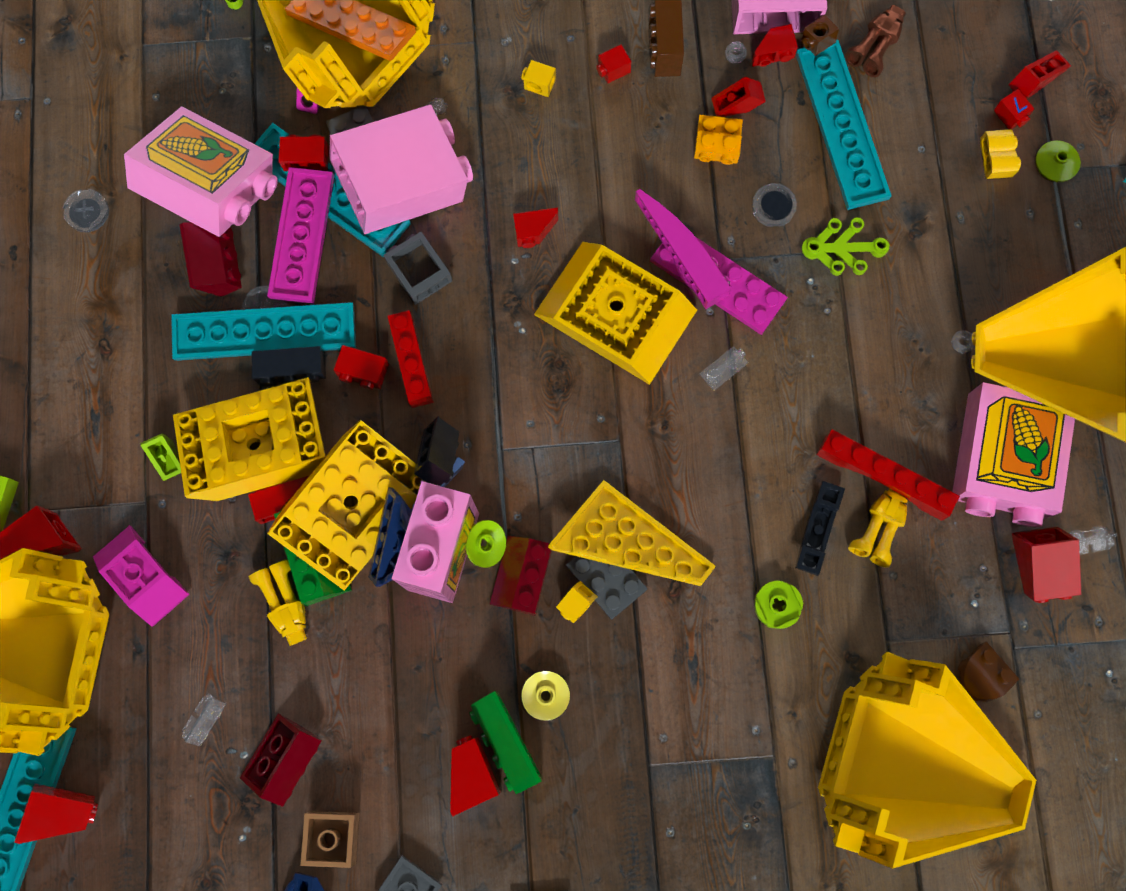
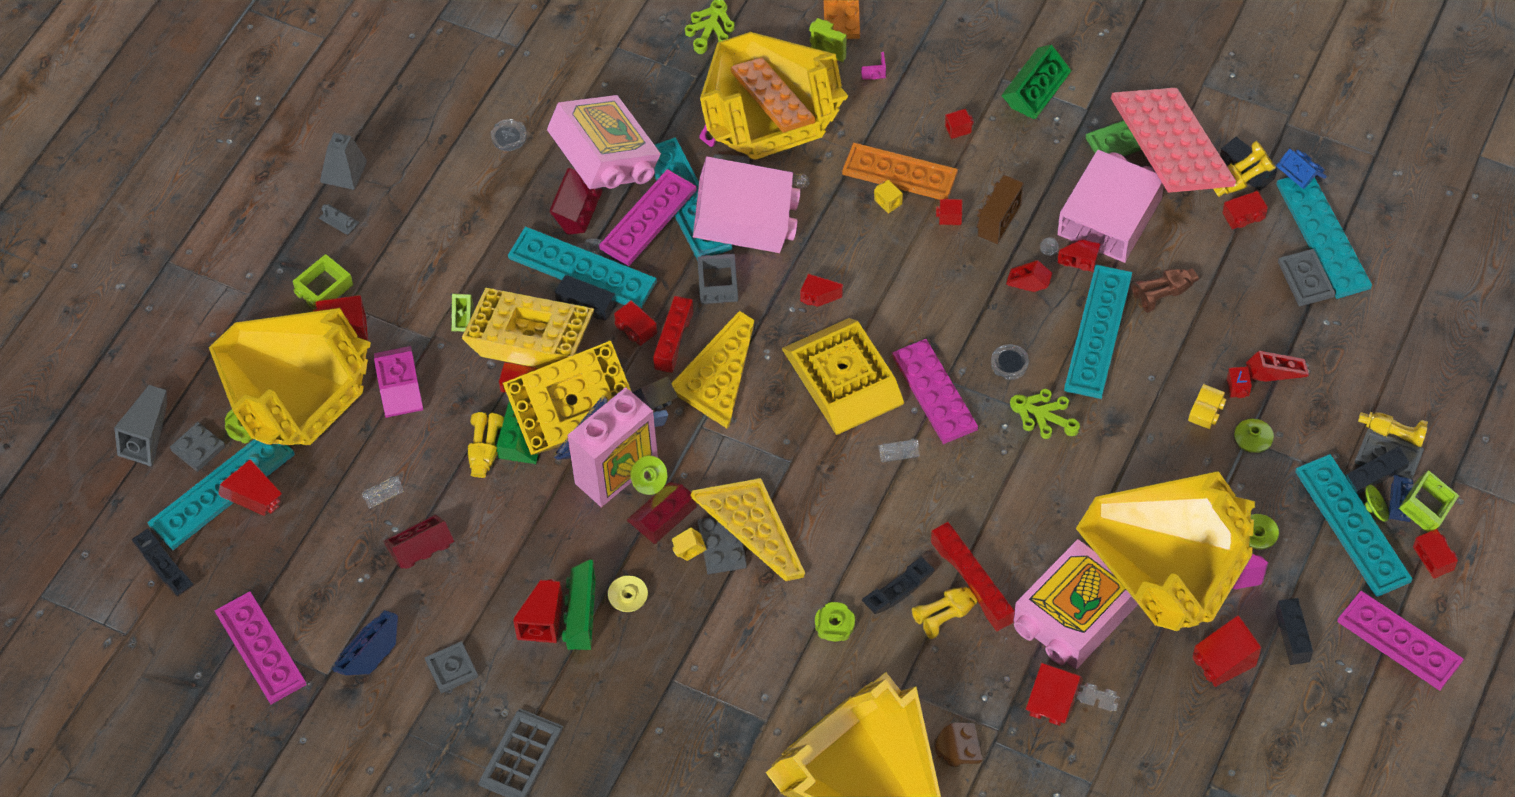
camera: 30 degrees right, 20 degrees down
red brick [279,135,329,171] -> none
medium nougat brick [300,811,359,868] -> none
dark pink slope [635,189,732,310] -> none
light orange plate [694,115,743,165] -> none
reddish brown brick [802,15,839,56] -> none
none -> yellow wing [671,311,754,429]
none -> orange plate [842,143,958,200]

